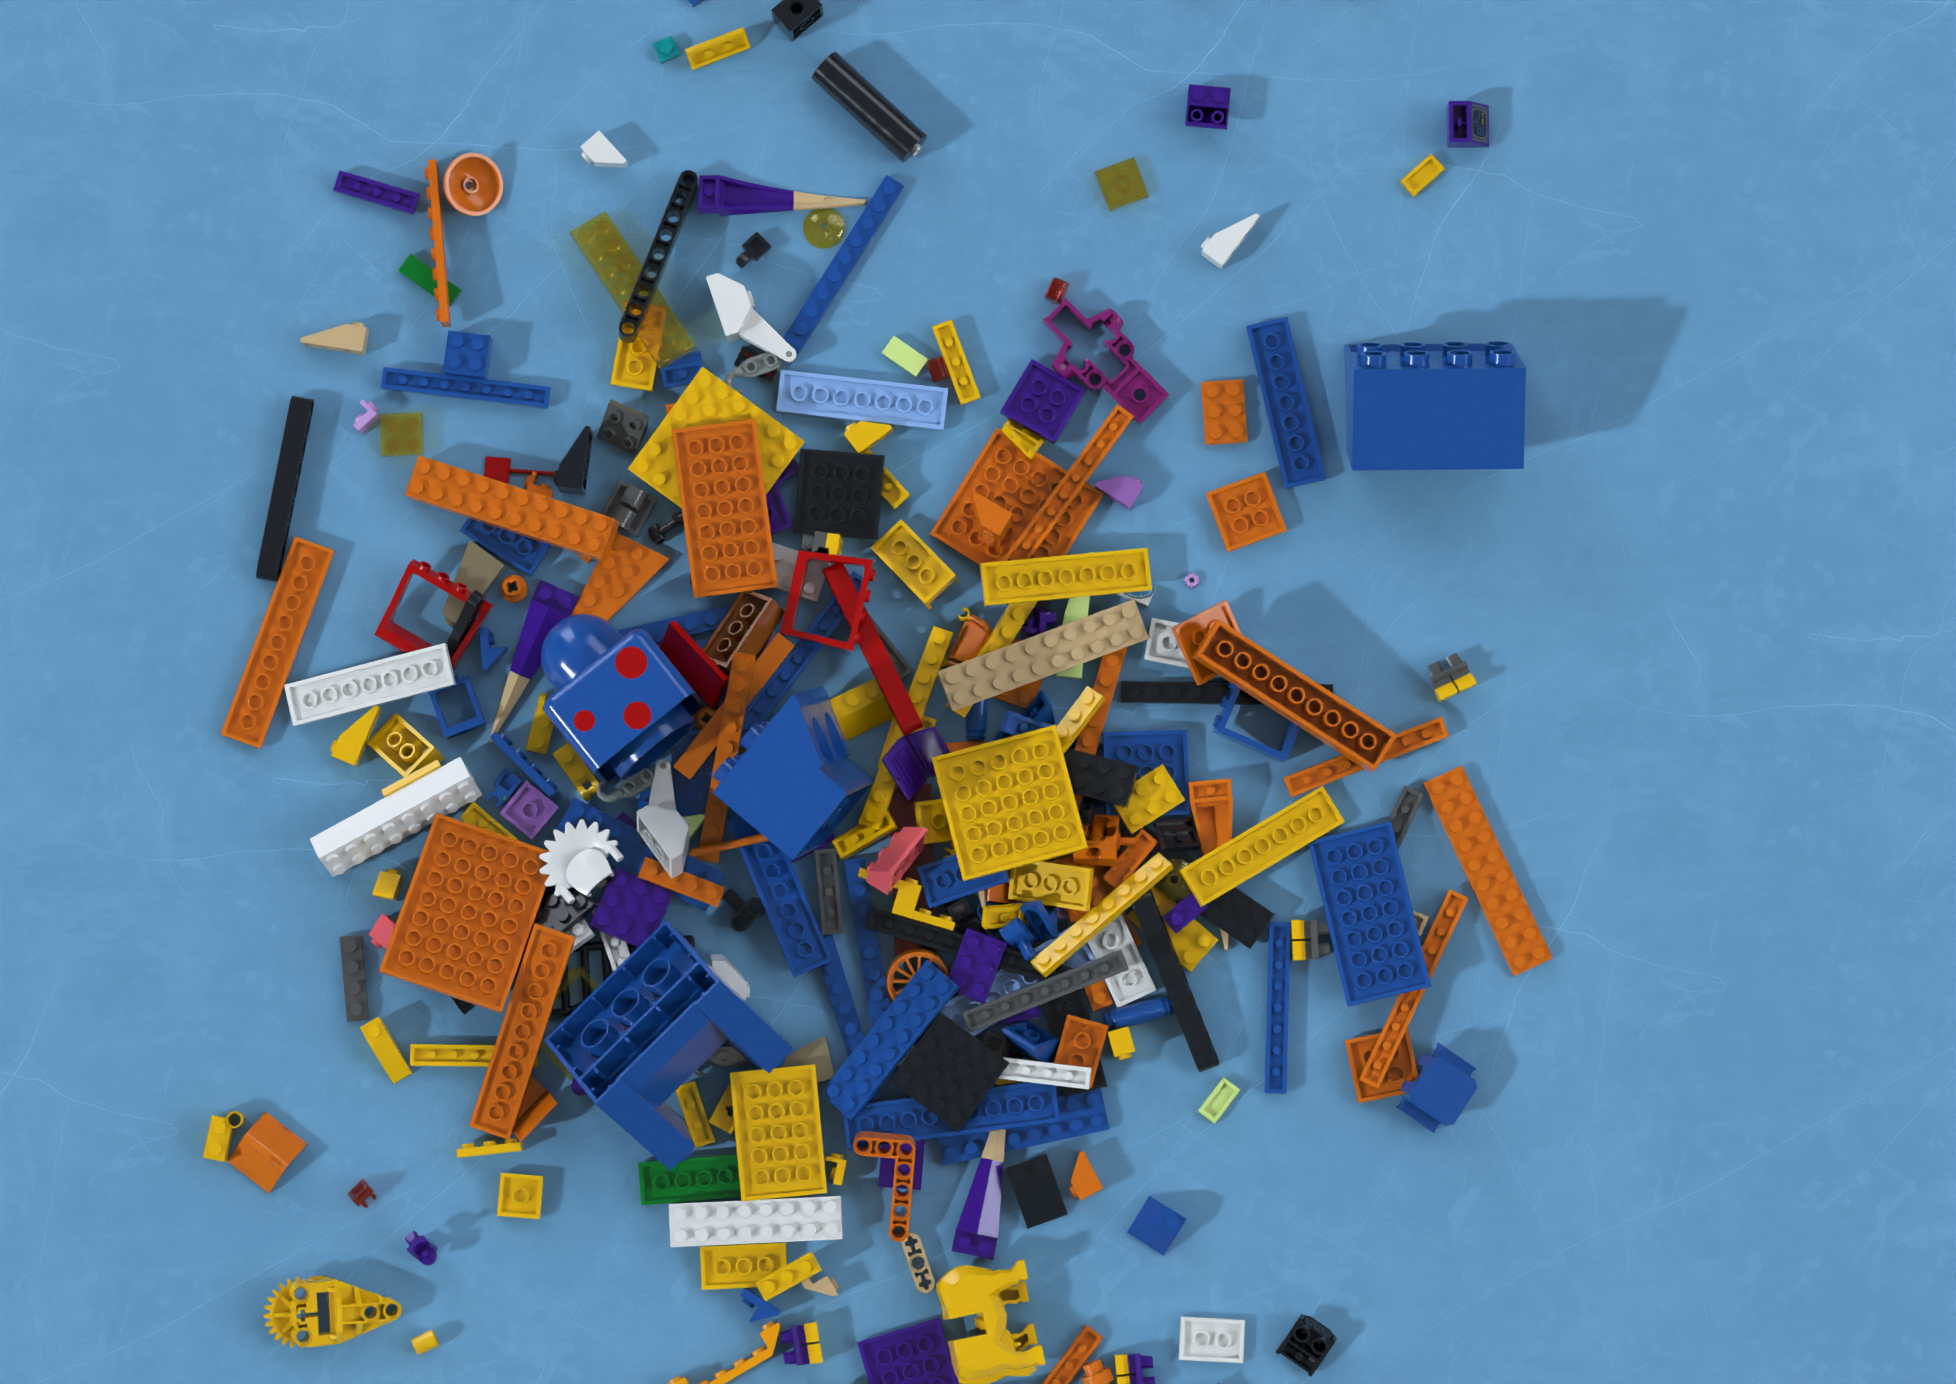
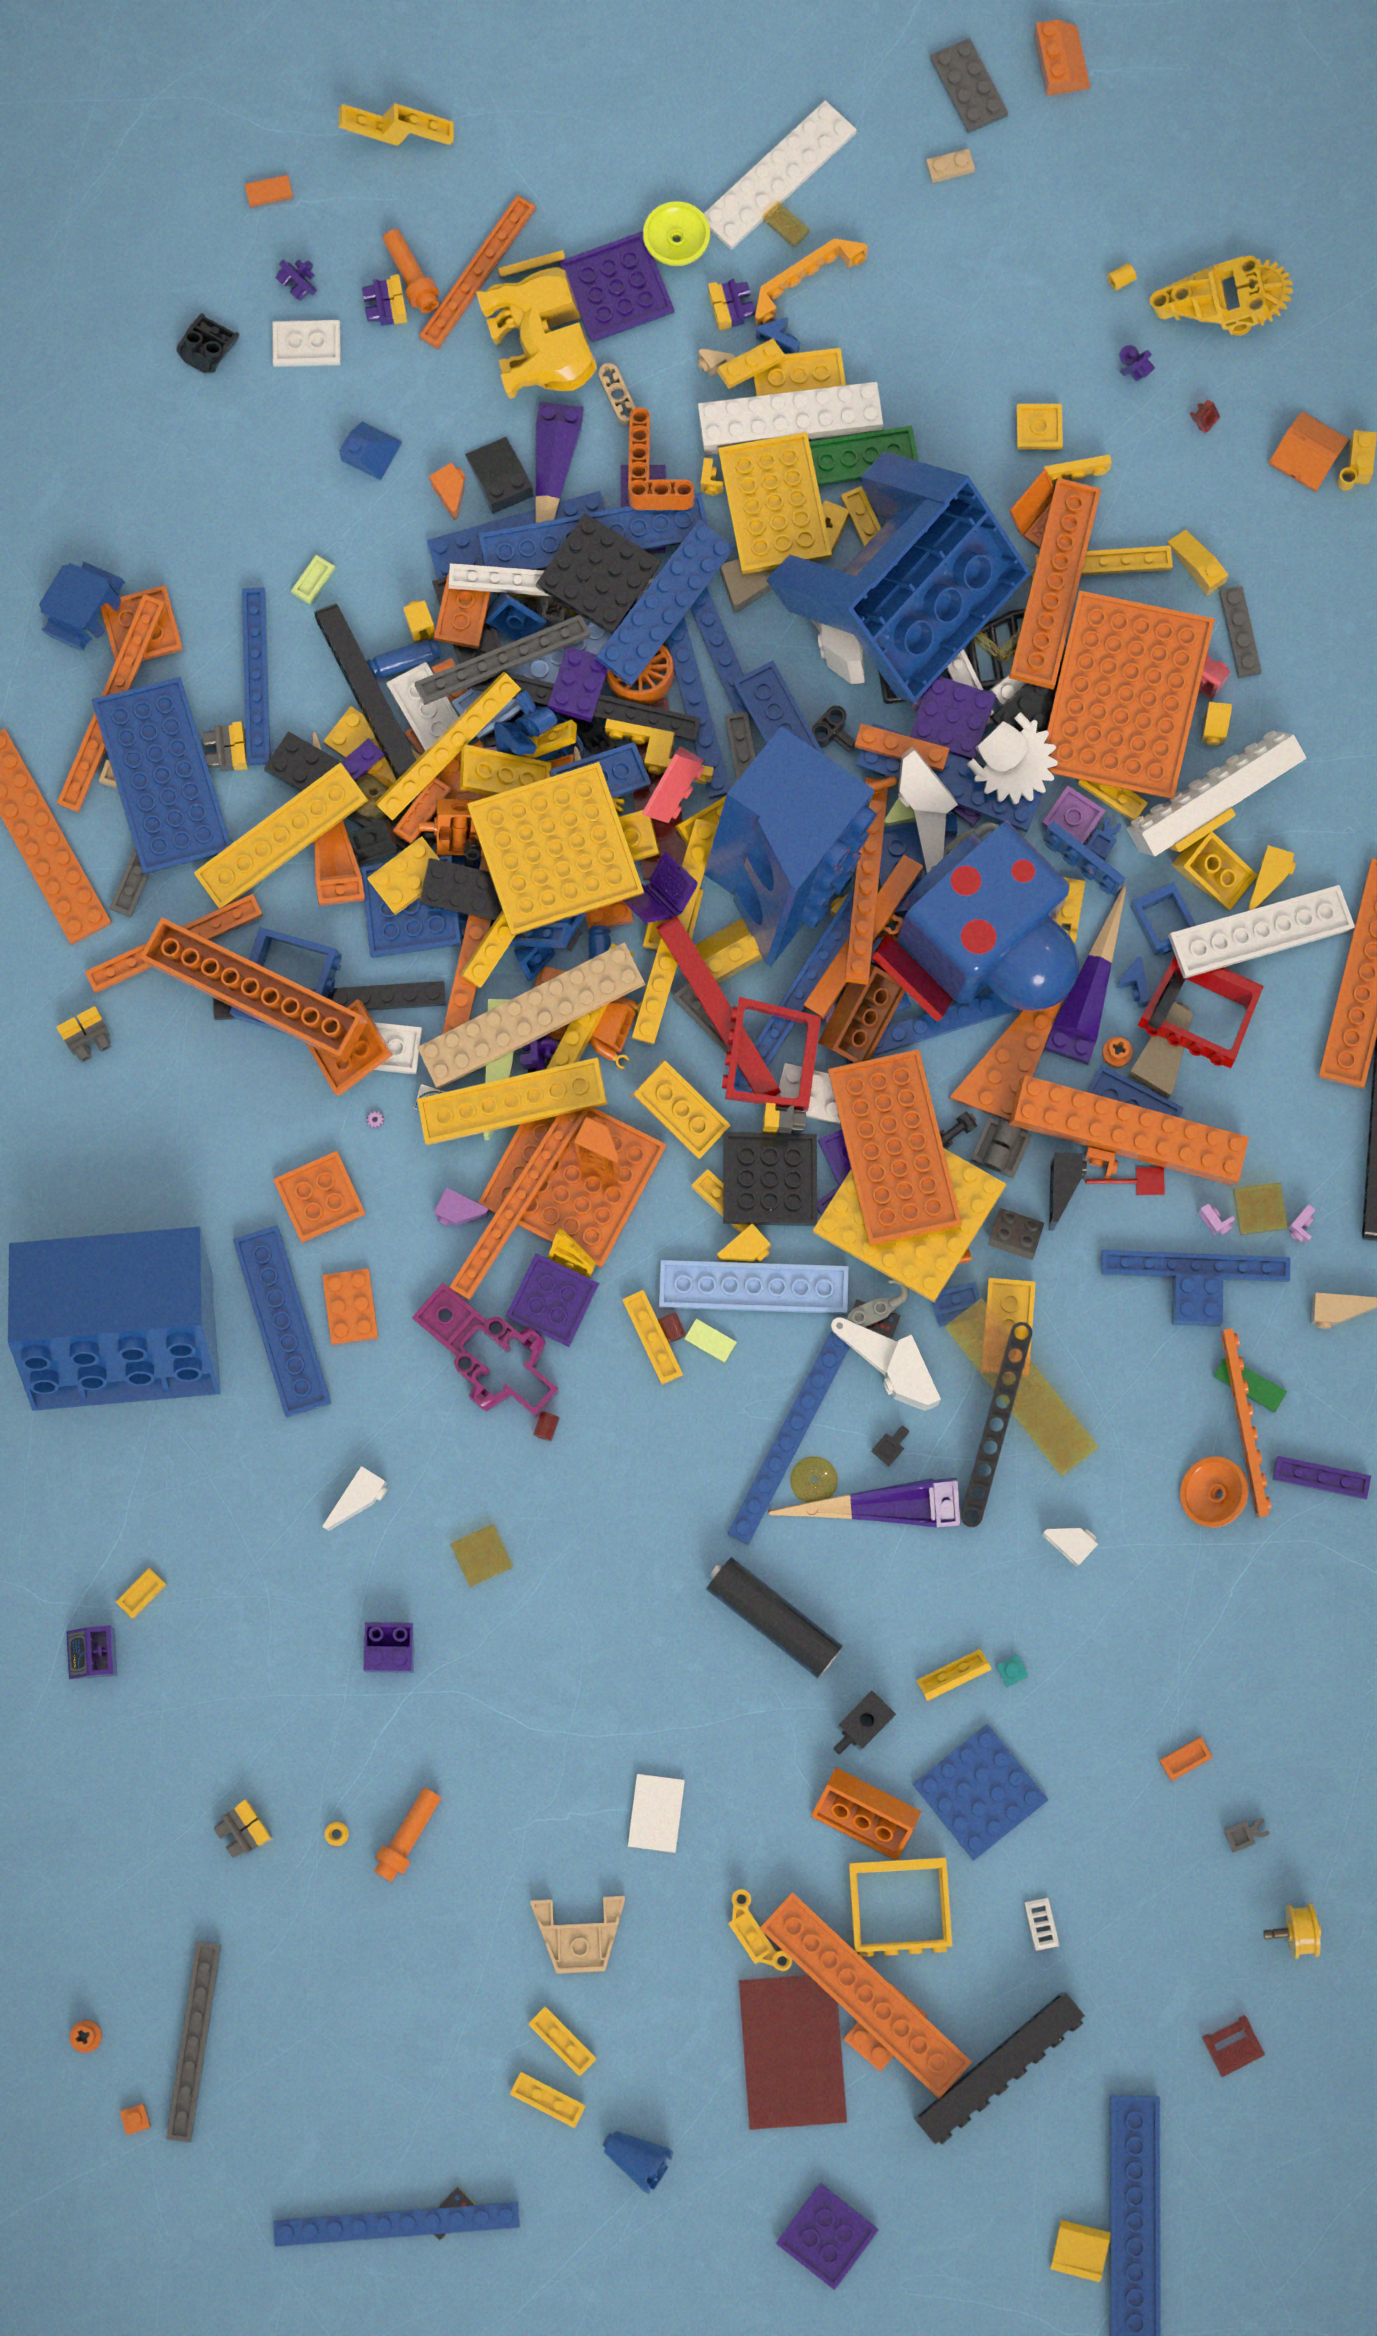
camera: 175 degrees right, 5 degrees down
none -> lavender bracket [1198,1203,1236,1236]

